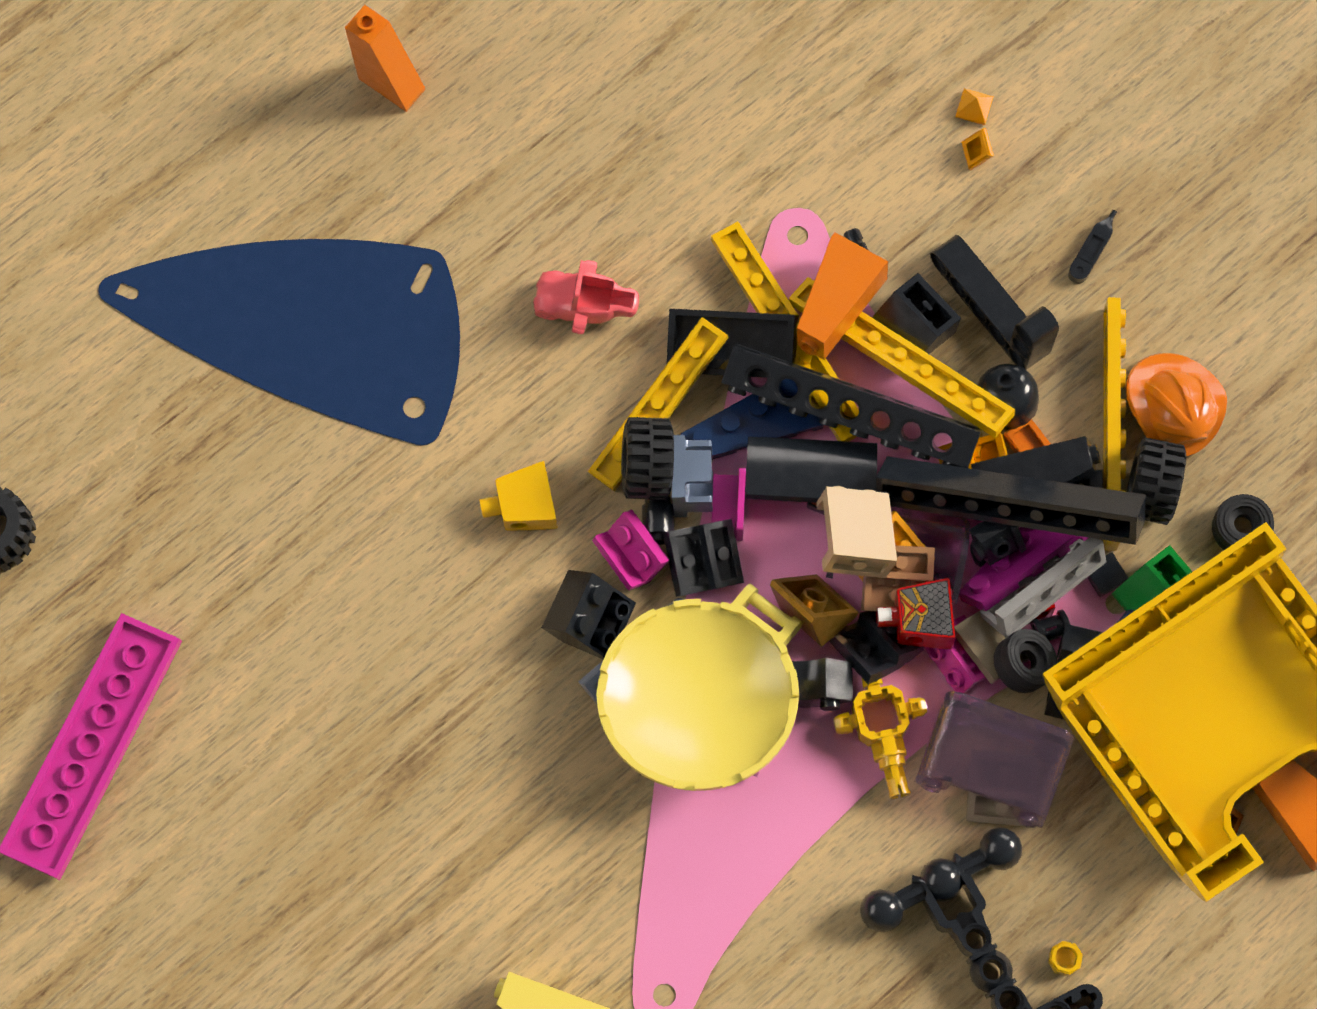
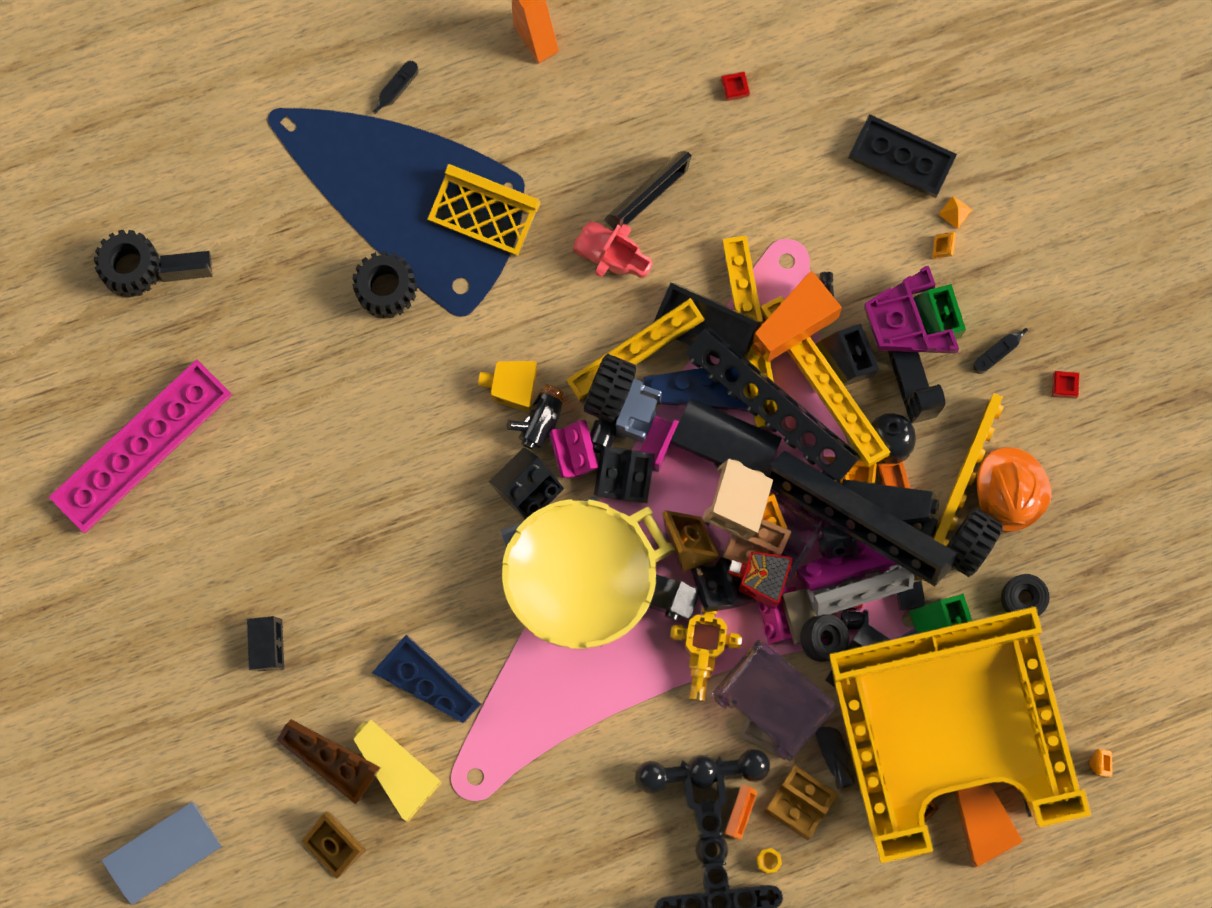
camera: 15 degrees right, 5 degrees up
none -> black panel [158,251,213,282]
none -> black hinge [247,616,285,672]
none -> black tyre [352,251,417,318]
none -> dark blue wing [372,635,482,723]
none -> black piece [373,61,419,114]
none -> yellow fence [428,164,541,256]
none -> black piece [506,385,563,450]
none -> black slope [605,151,692,232]
none -> red tile [721,71,750,101]
none -> orange tile [725,784,757,840]
none -> pearl gold slope [764,765,838,841]
none -> black piece [816,727,855,790]
none -> black plate [848,114,957,198]
none -> magenta wing [864,265,959,354]
none -> green slope [913,284,966,339]
none -> red tile [1052,371,1079,399]

